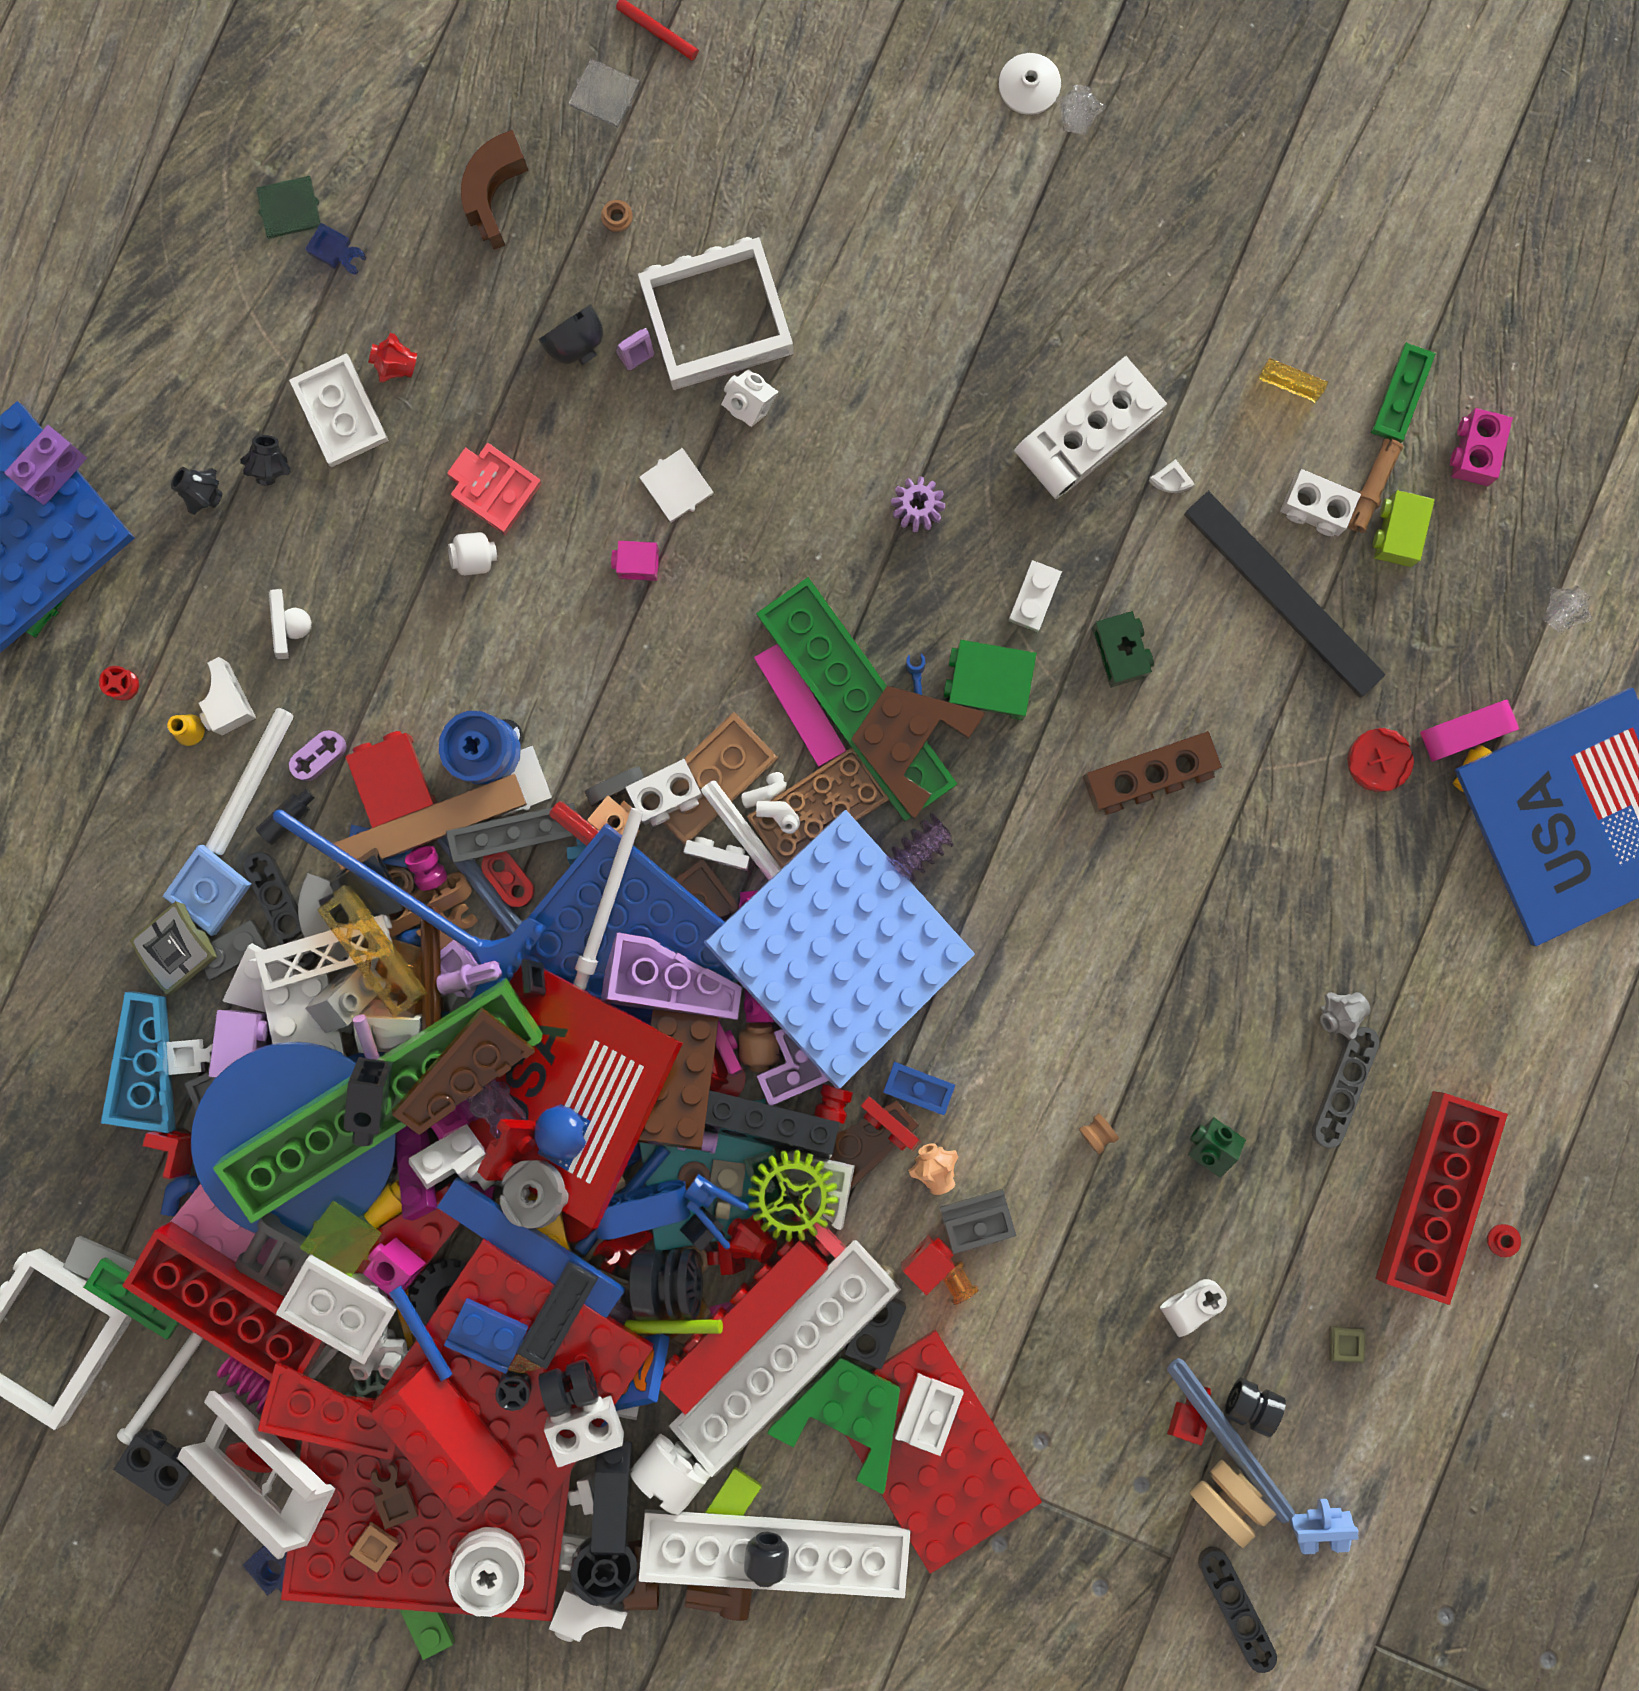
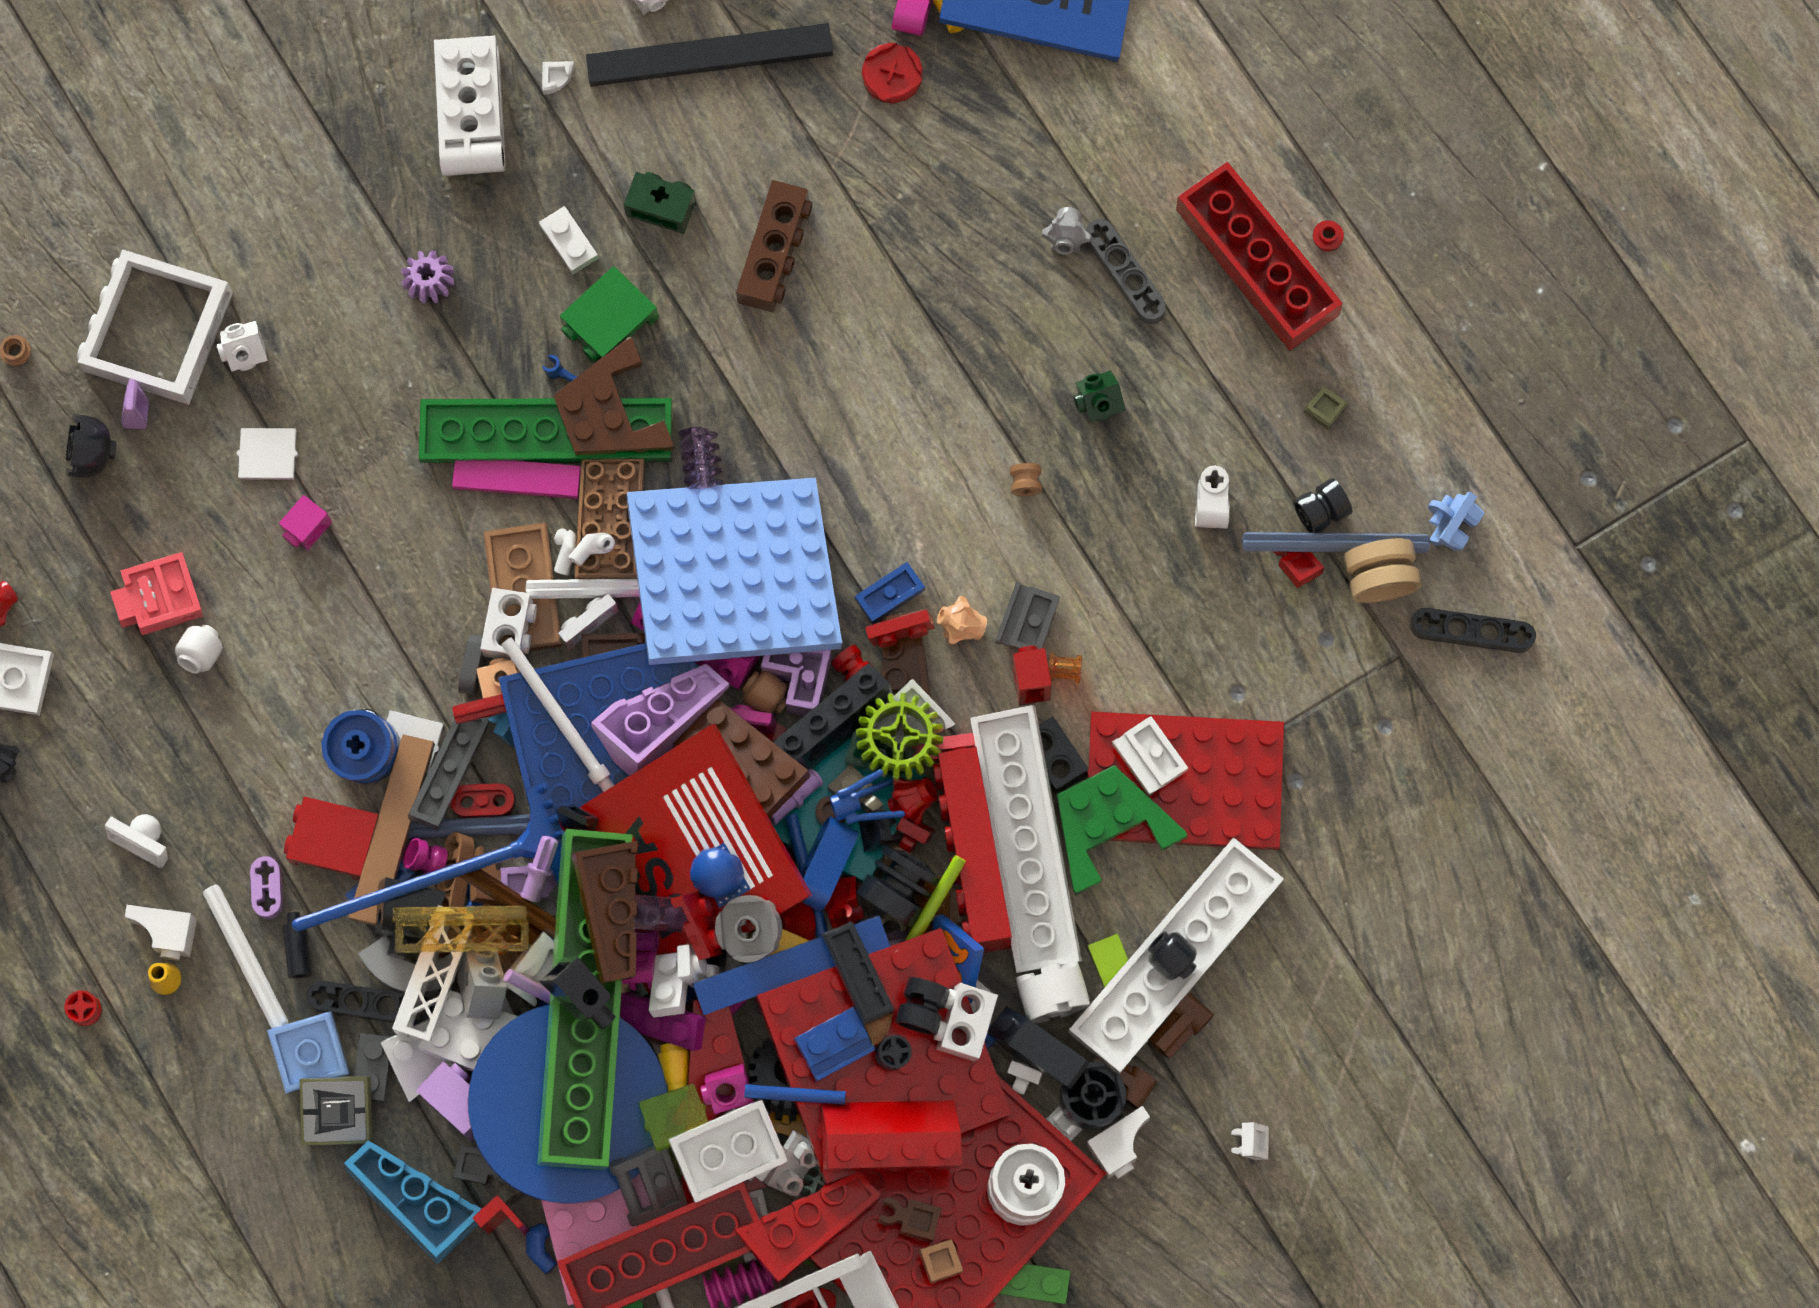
camera: 55 degrees left, 10 degrees down
white plate [166,1039,213,1075] -> none

